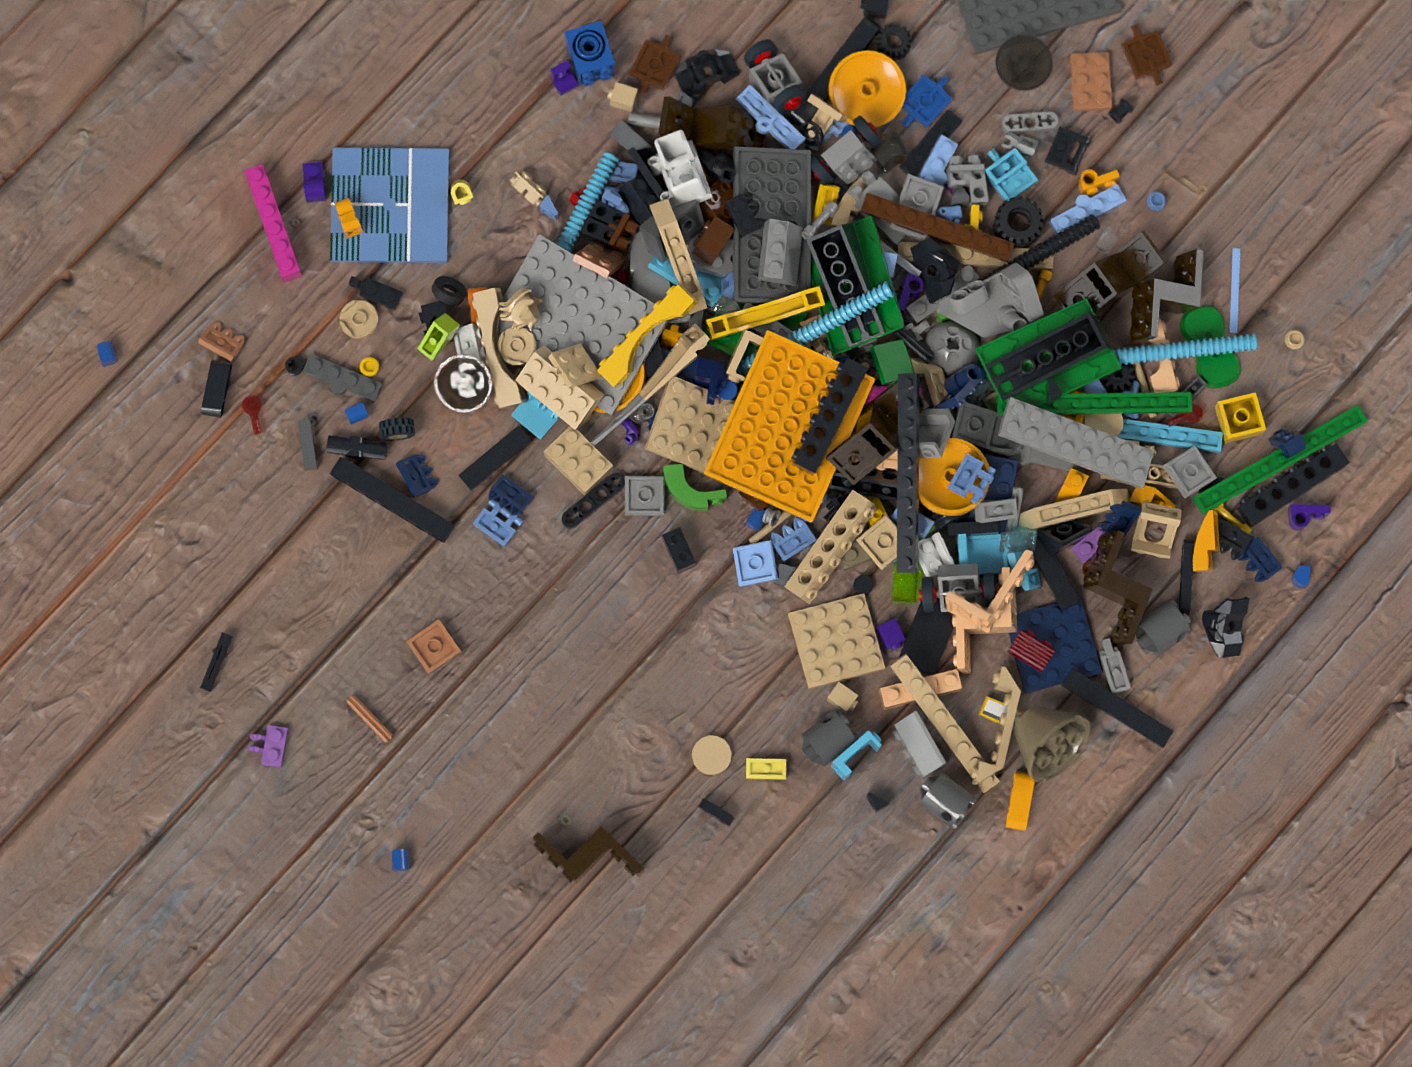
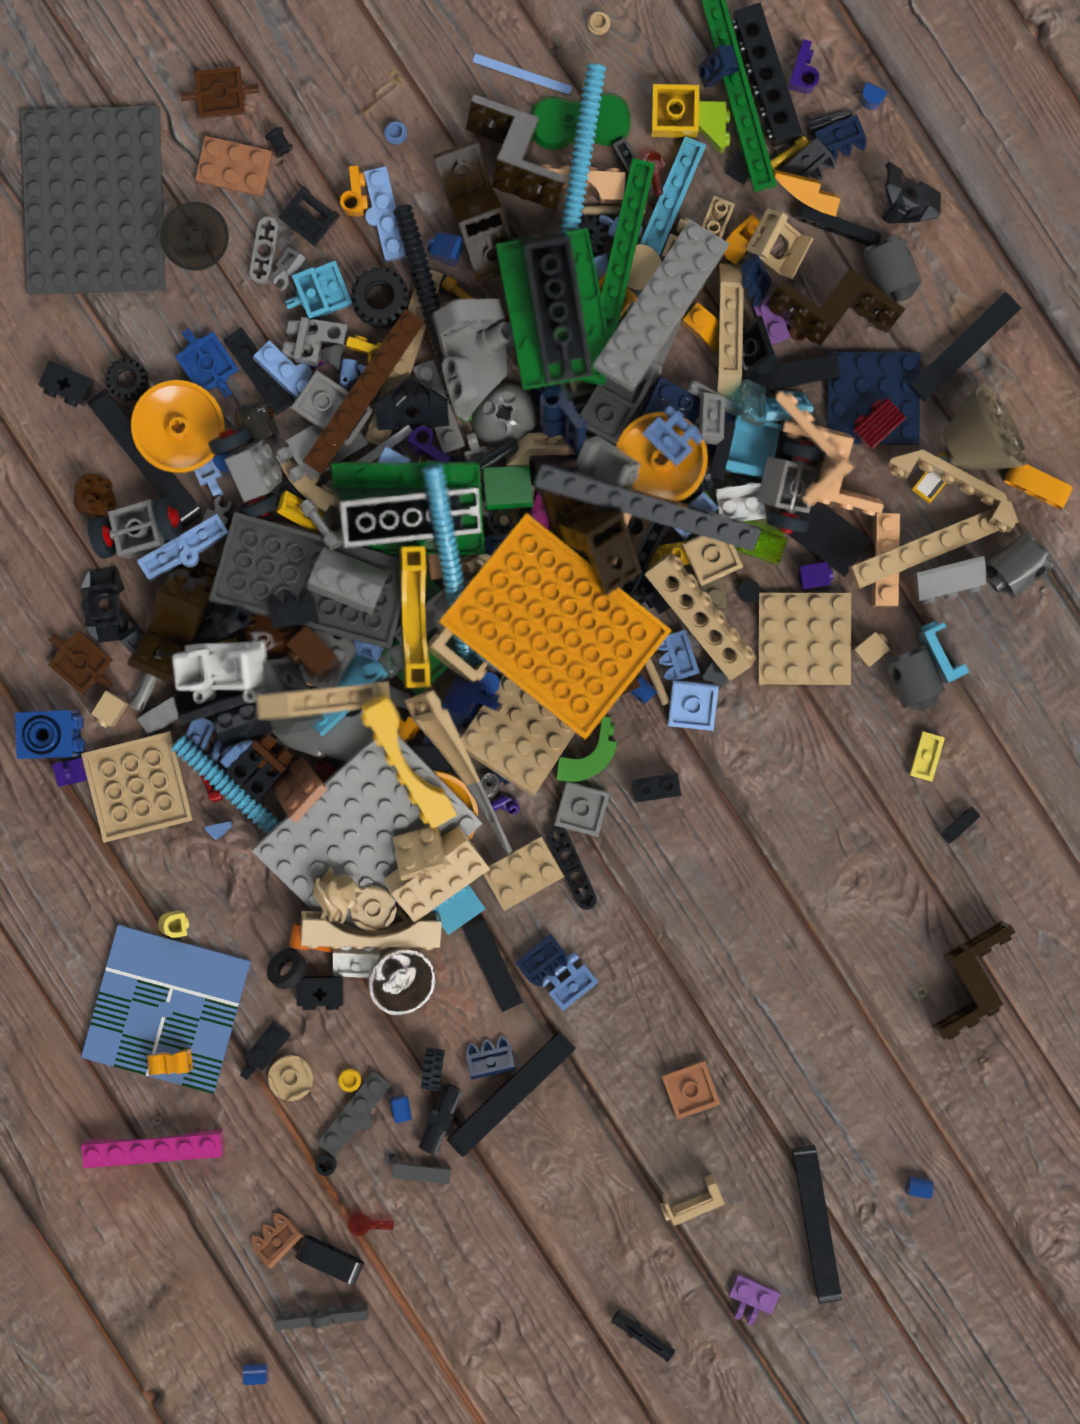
camera: 70 degrees left, 10 degrees up
dark purple plate [303,162,326,203] -> none
nougat axle [347,695,393,743] -> none
lime slope [417,313,460,361] -> none
tan hinge [510,171,547,207] -> none
tan tile [692,735,731,775] -> none
light grey bush [763,506,780,527] -> none
black brick [791,358,868,476] -> none
tan piece [799,94,848,147] -> none
black slope [866,792,890,813] -> none
black slope [1045,378,1062,406] -> none
light grey hinge [1099,638,1131,694] -> none
light grey plate [1163,446,1217,499] -> none
none -> reddish brown plate [73,473,116,517]
none -> tan plate [81,731,194,843]
none -> dark grey hinge [275,1303,369,1330]
none -> blue slope [427,232,464,268]
none -> tan panel [660,1174,725,1226]
none -> lime slope [698,101,730,153]
none -> black beam [792,1144,842,1304]
none -> black axle [806,109,853,133]

